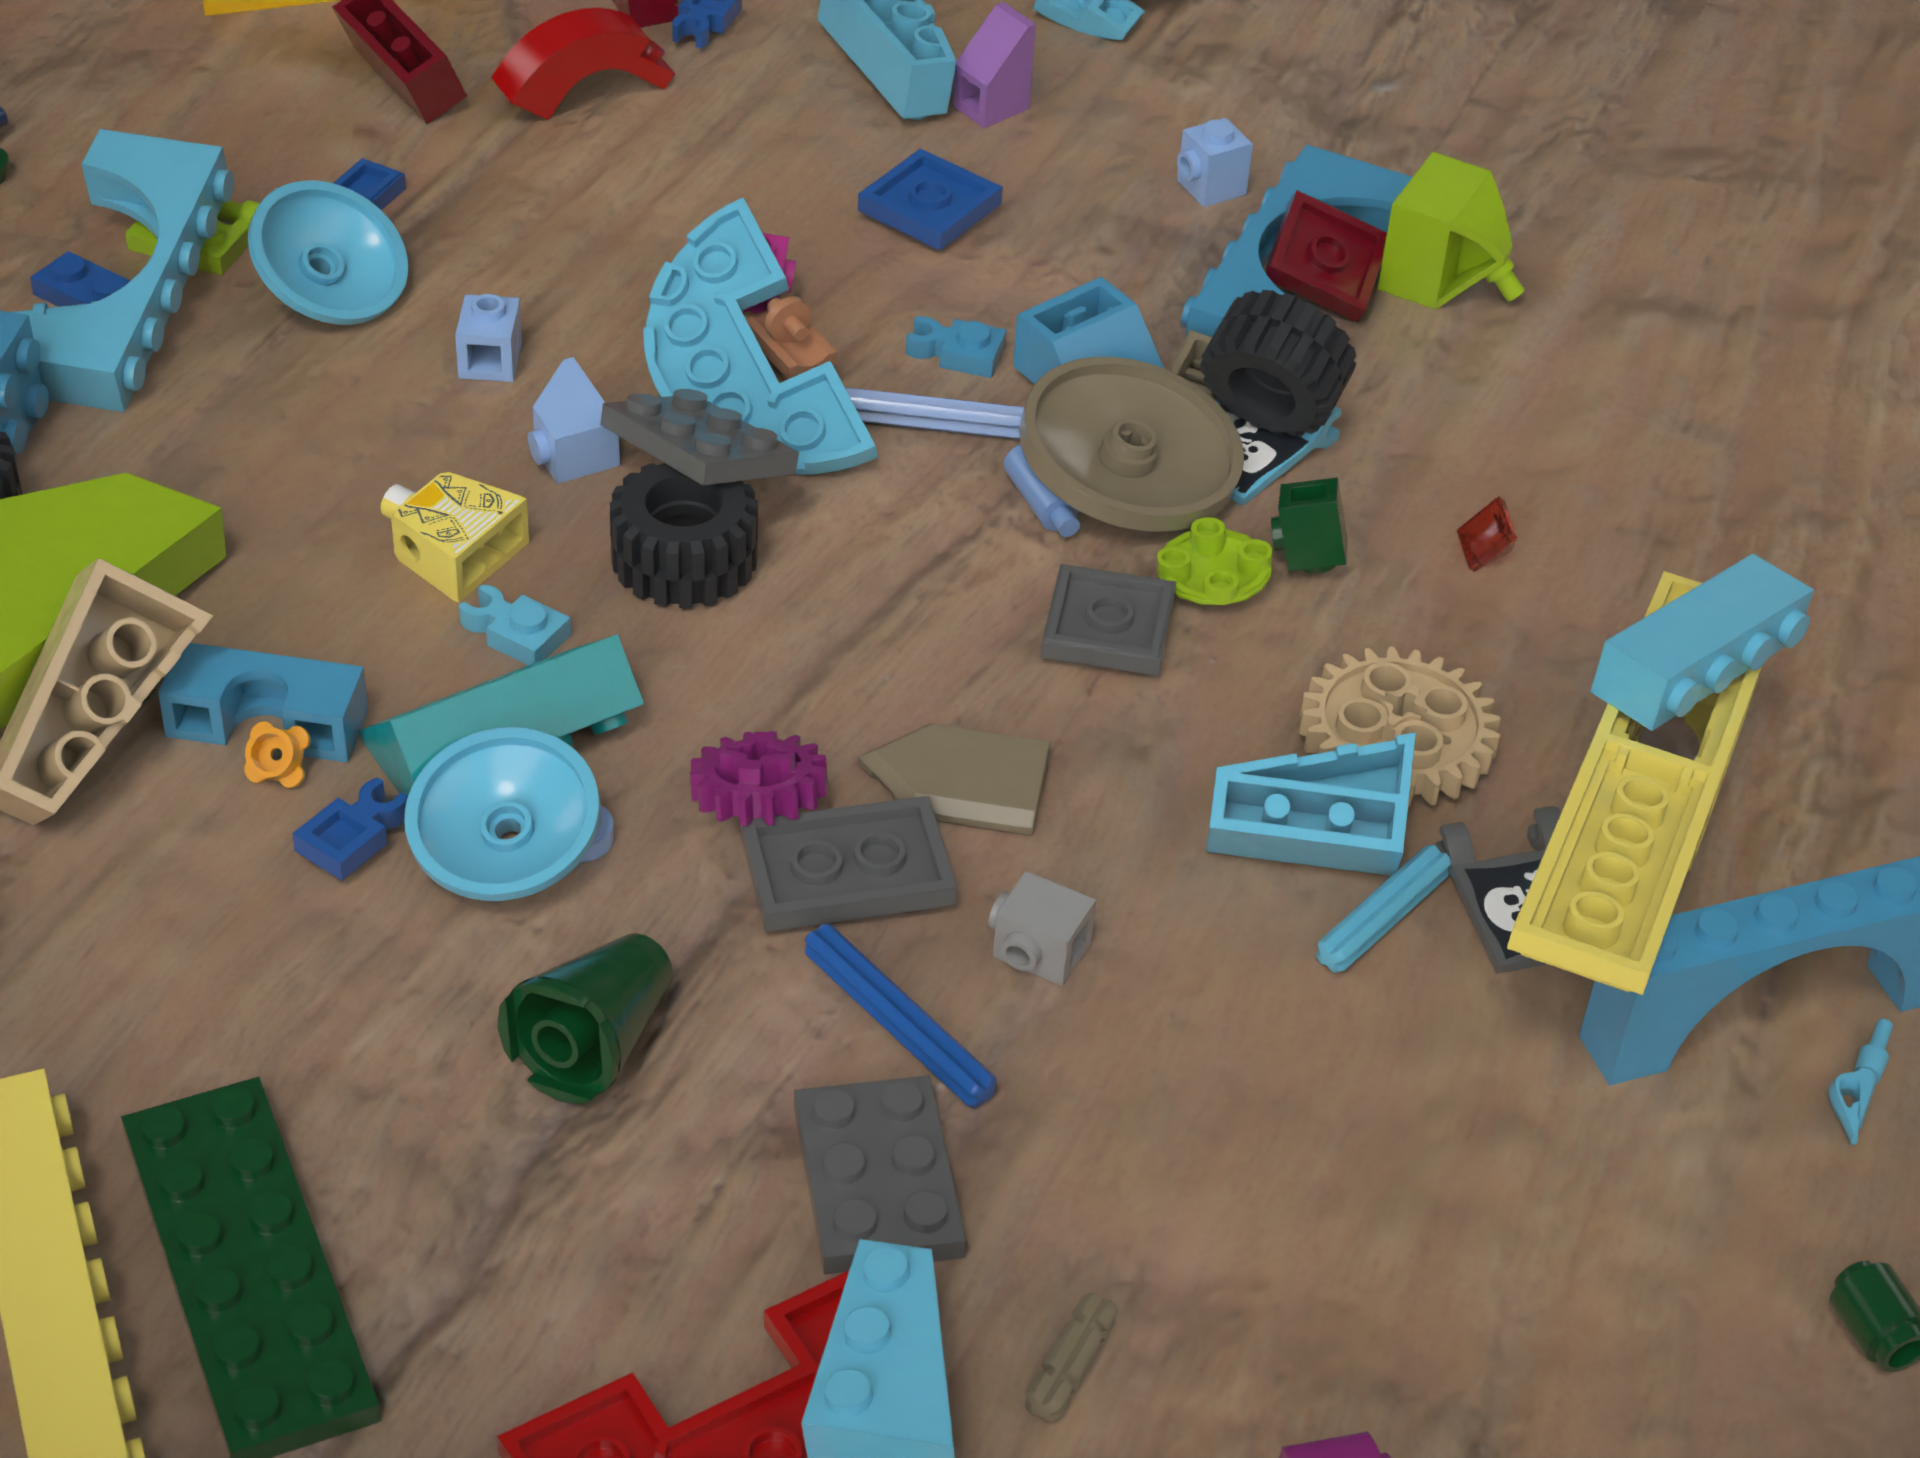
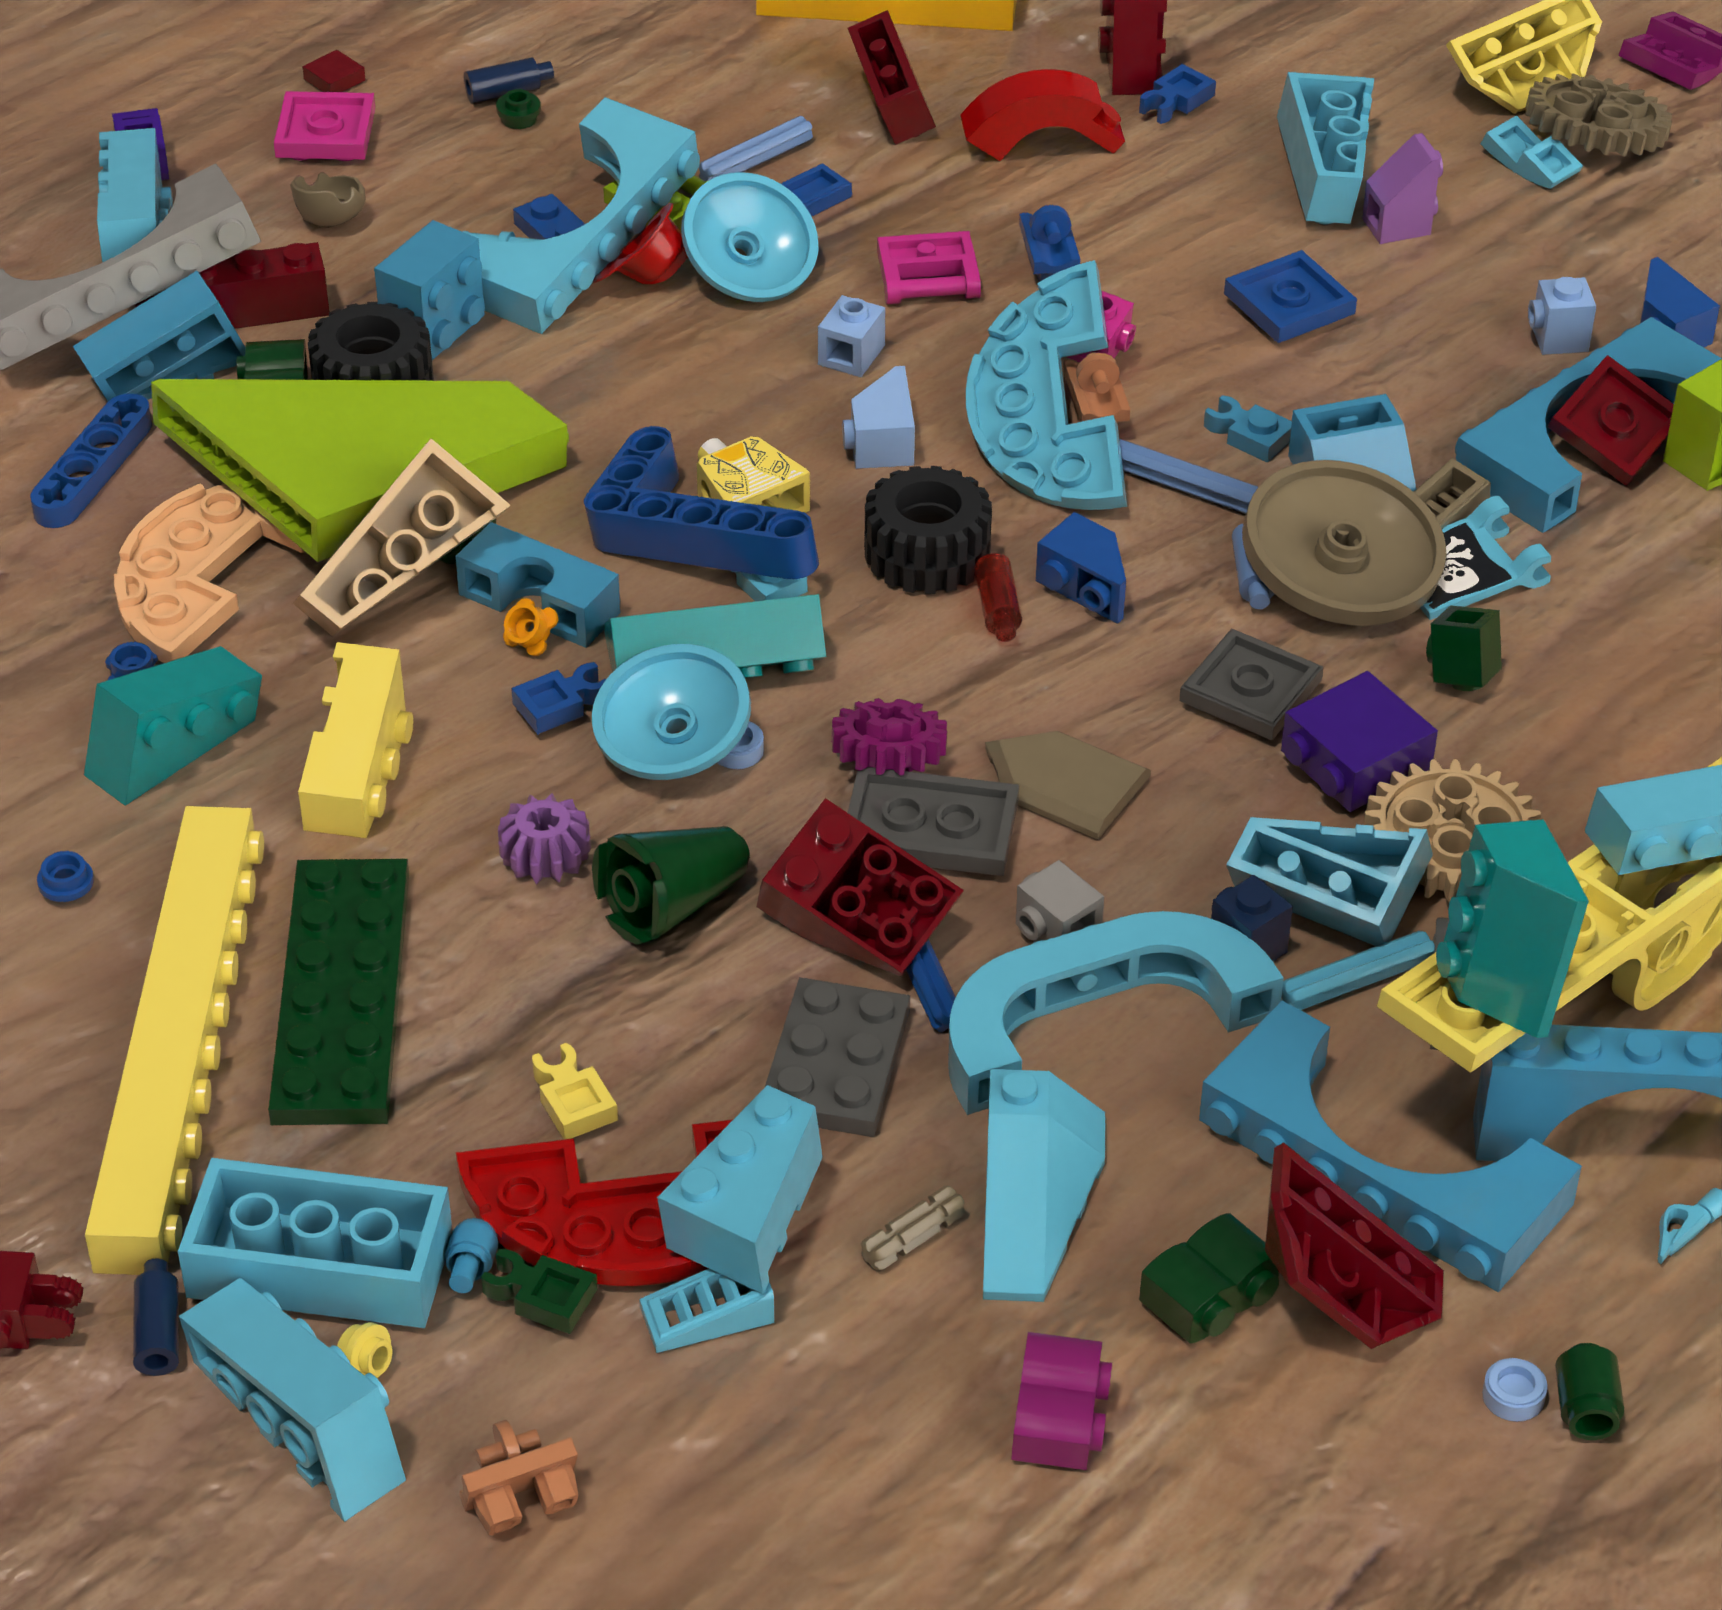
camera: 25 degrees right, 0 degrees up
dark grey plate [600,389,799,486] -> none
lime dish [1157,517,1272,605] -> none
black tyre [1200,290,1357,436] -> none
clear red slope [1456,496,1518,572] -> none
none -> light yellow wedge [298,642,413,838]
none -> medium lavender gear [498,793,591,885]
none -> light yellow plate [532,1043,618,1139]
none -> blue beam [584,426,819,579]
none -> red piece [592,203,688,284]
none -> medium blue axle [699,116,813,181]
none -> dark red slope [756,798,964,977]
none -> dark pink plate [877,231,981,304]
none -> medium azure arch [948,911,1284,1115]
none -> clear red cylinder [975,553,1022,642]
none -> medium azure wedge [983,1069,1105,1302]
none -> blue hips [1019,205,1081,282]
none -> blue slope [1036,512,1126,624]
none -> dark green brick [1139,1213,1279,1344]
none -> dark azure arch [1199,1000,1582,1292]
none -> dark blue brick [1211,875,1293,961]
none -> dark red wedge [1265,1142,1444,1349]
none -> dark purple brick [1281,670,1438,812]
none -> teal slope [1436,819,1589,1038]
none -> light blue tile [1482,1358,1548,1422]
none -> blue slope [1640,257,1720,347]

